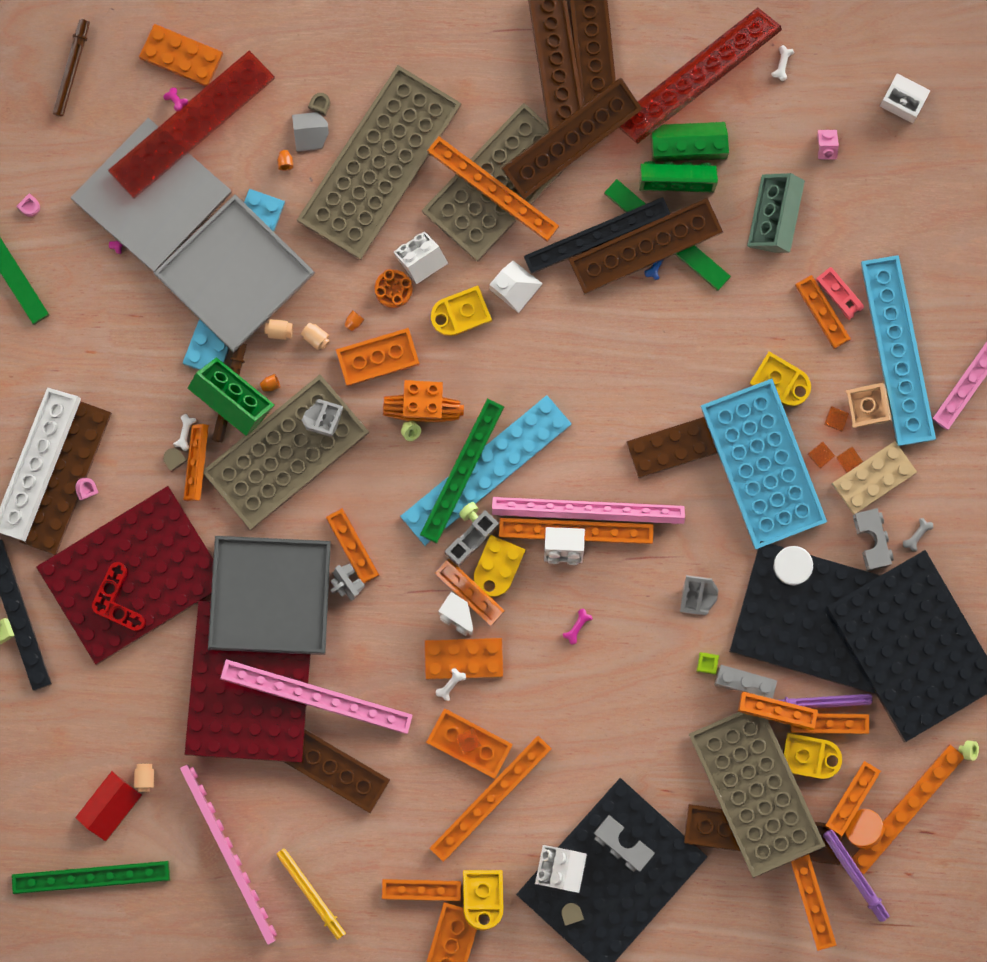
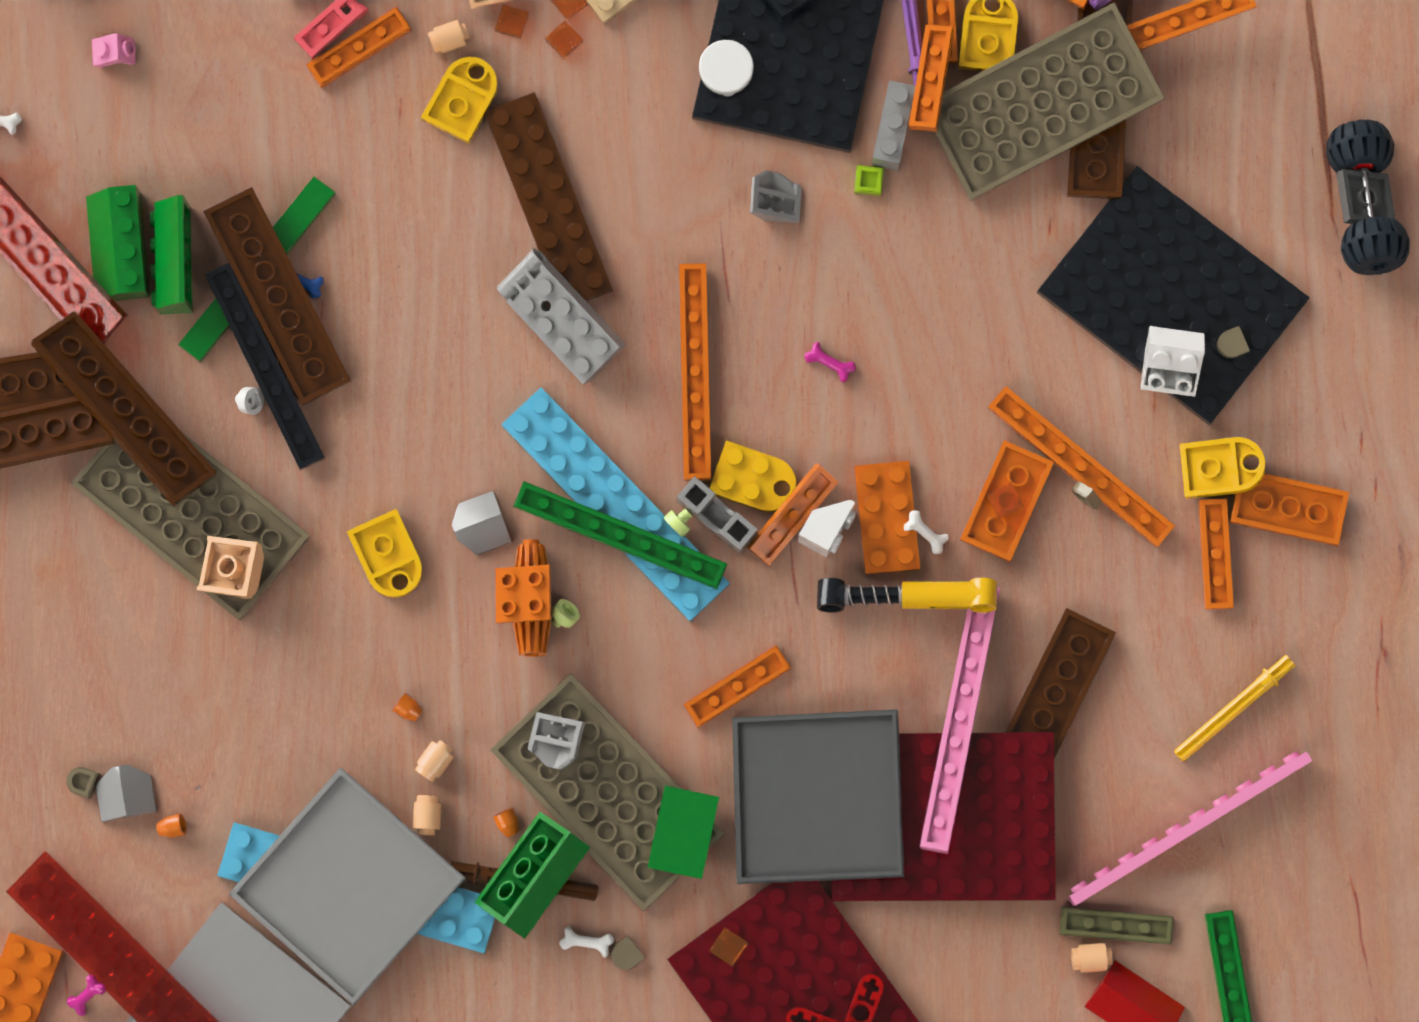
camera: 90 degrees left, 0 degrees up
orange tile [183,424,209,501] -> none
dark tan plate [297,65,461,260] -> none
light grey hips [330,564,365,601] -> none
orange plate [336,328,420,387] -> none
orange tile [375,269,413,308] -> none
white slope [394,231,448,284] -> none
orange plate [427,136,559,242] -> none
white slope [489,260,543,313] -> none
bright pink plate [492,497,685,524] -> none
white slope [544,527,585,565] -> none
light grey arch [593,815,655,872] -> none
medium azure plate [700,379,827,549] -> none
sand green slope [747,173,805,253] -> none
none -> light nougat slope [197,536,264,599]
none -> white tile [235,387,264,415]
none -> light nougat brick [428,20,470,54]
none -> light grey slope [452,491,512,555]
none -> light grey hinge [497,248,626,384]
none -> green tile [647,785,719,880]
none -> clear orange tile [709,928,748,967]
none -> piece [817,578,997,613]
none -> olive tile [1059,907,1173,945]
none -> dark tan tile [1072,481,1103,510]

